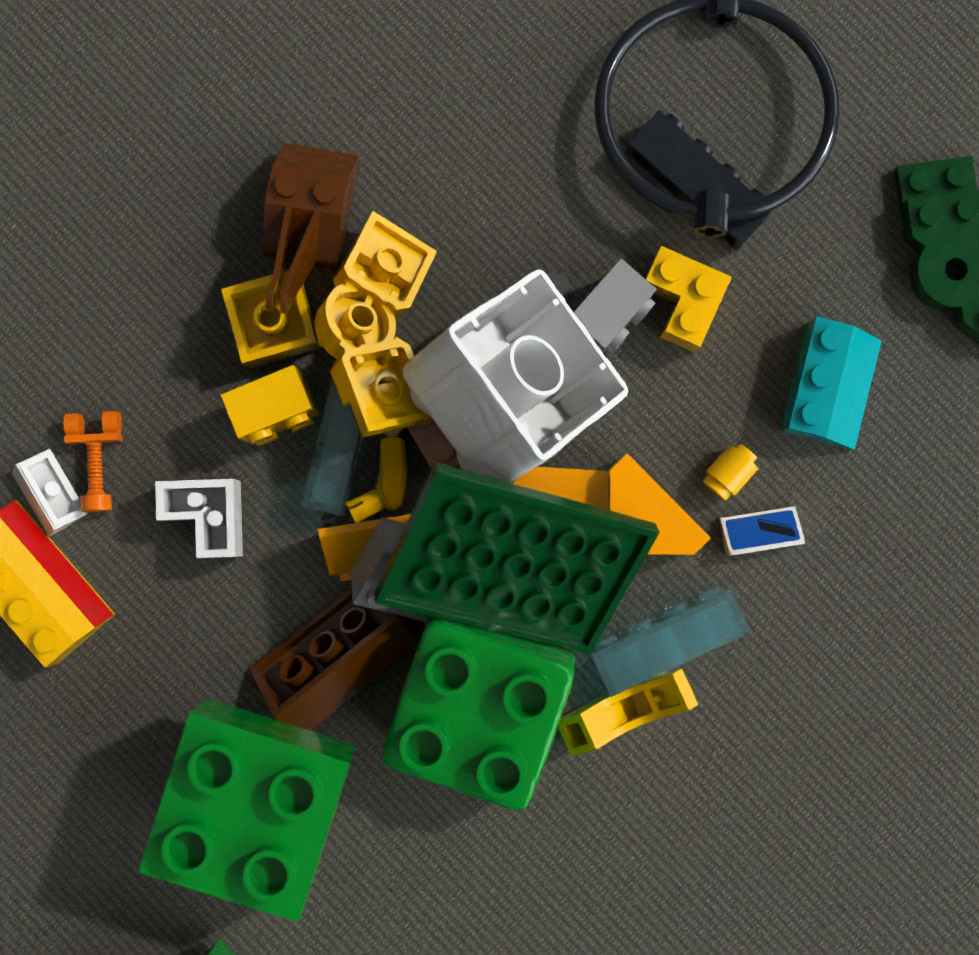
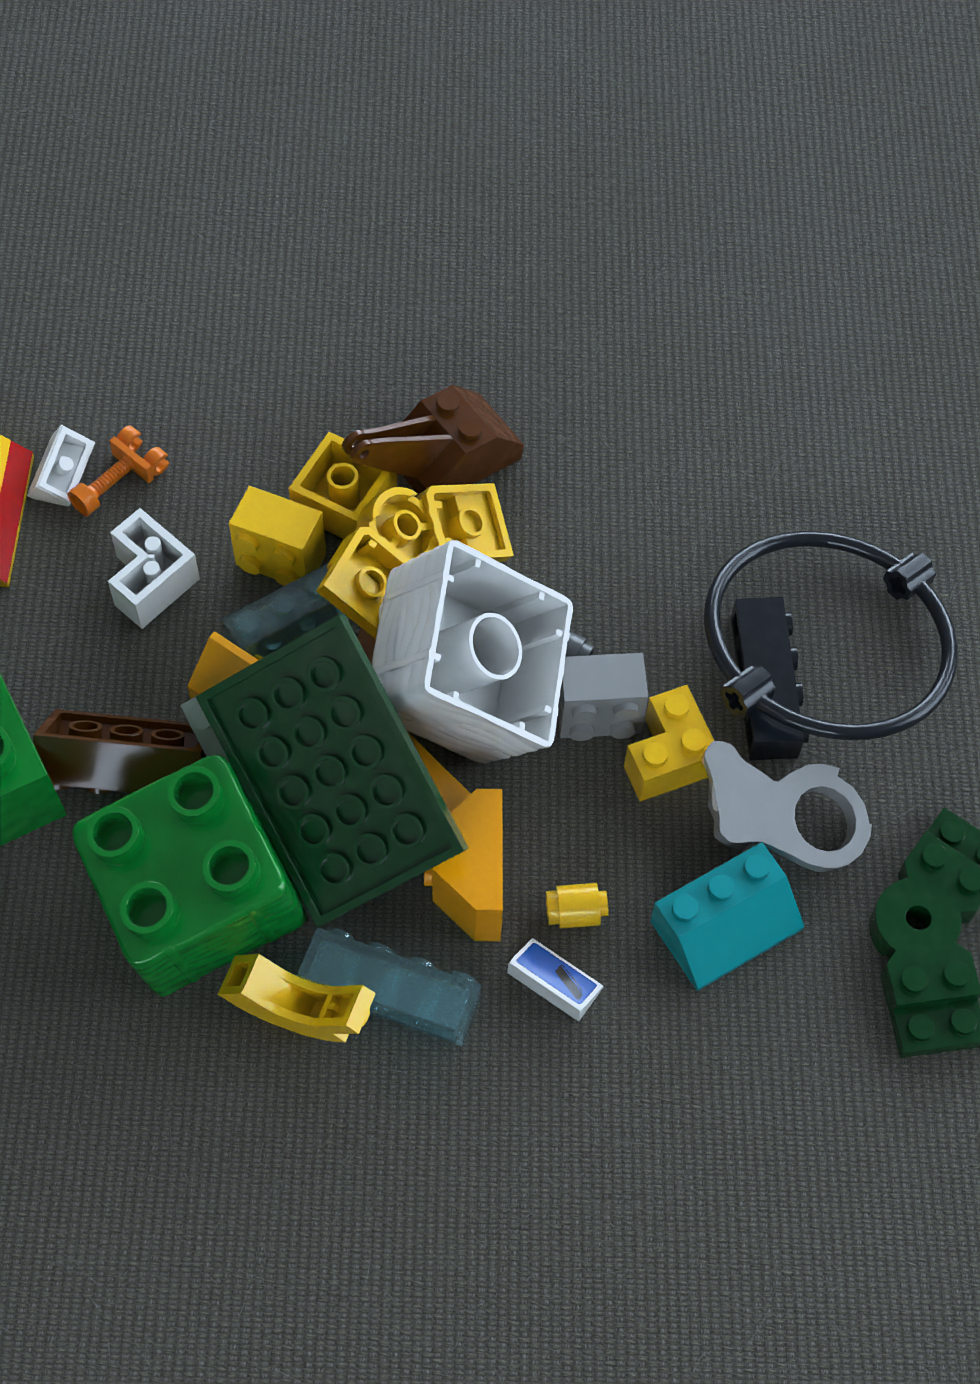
camera: 40 degrees right, 25 degrees down
none -> light grey animal [701,741,872,872]

